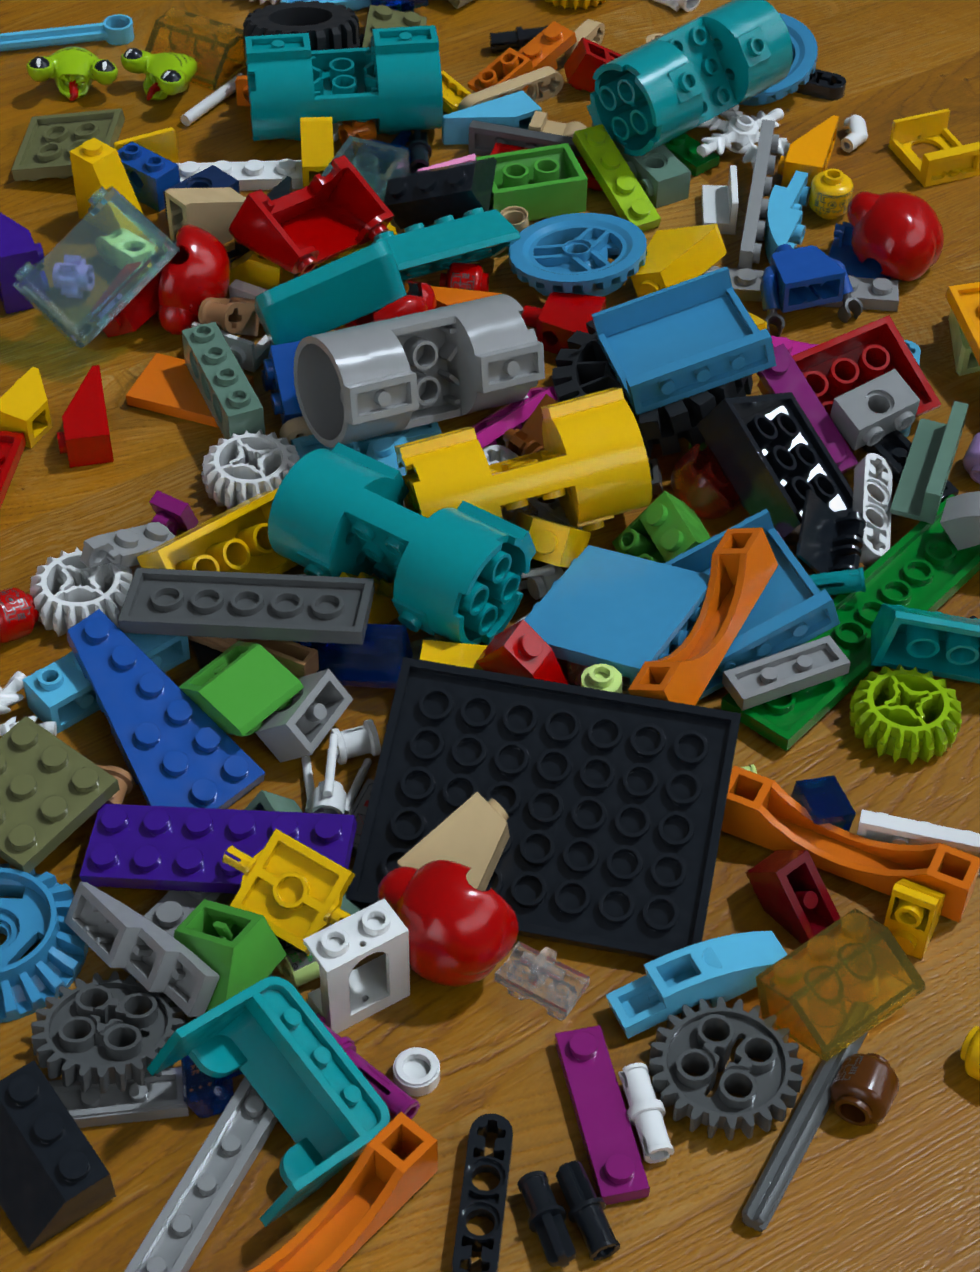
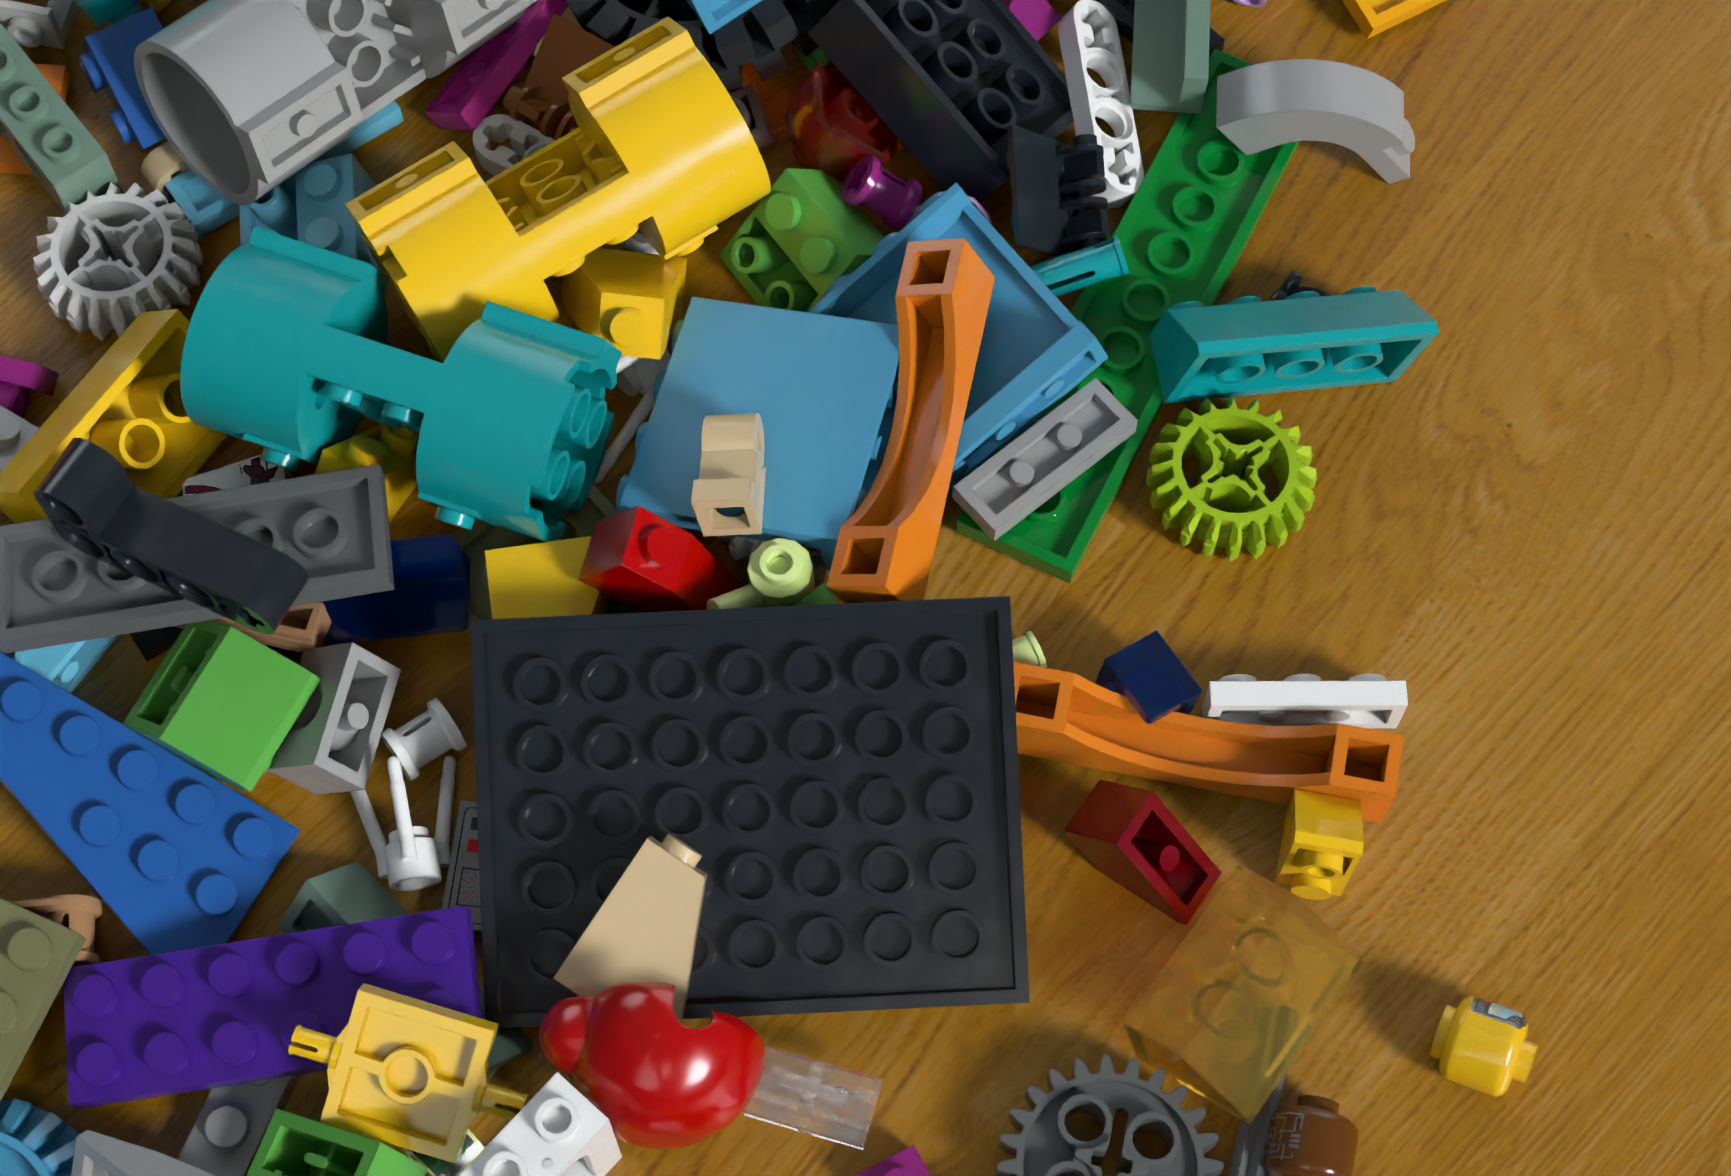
camera: 15 degrees left, 20 degrees up
medium azure slope [606,931,794,1039] -> none
none -> black beam [33,438,309,635]
none -> tan leg [691,413,766,536]
none -> magenta bush [841,153,922,229]

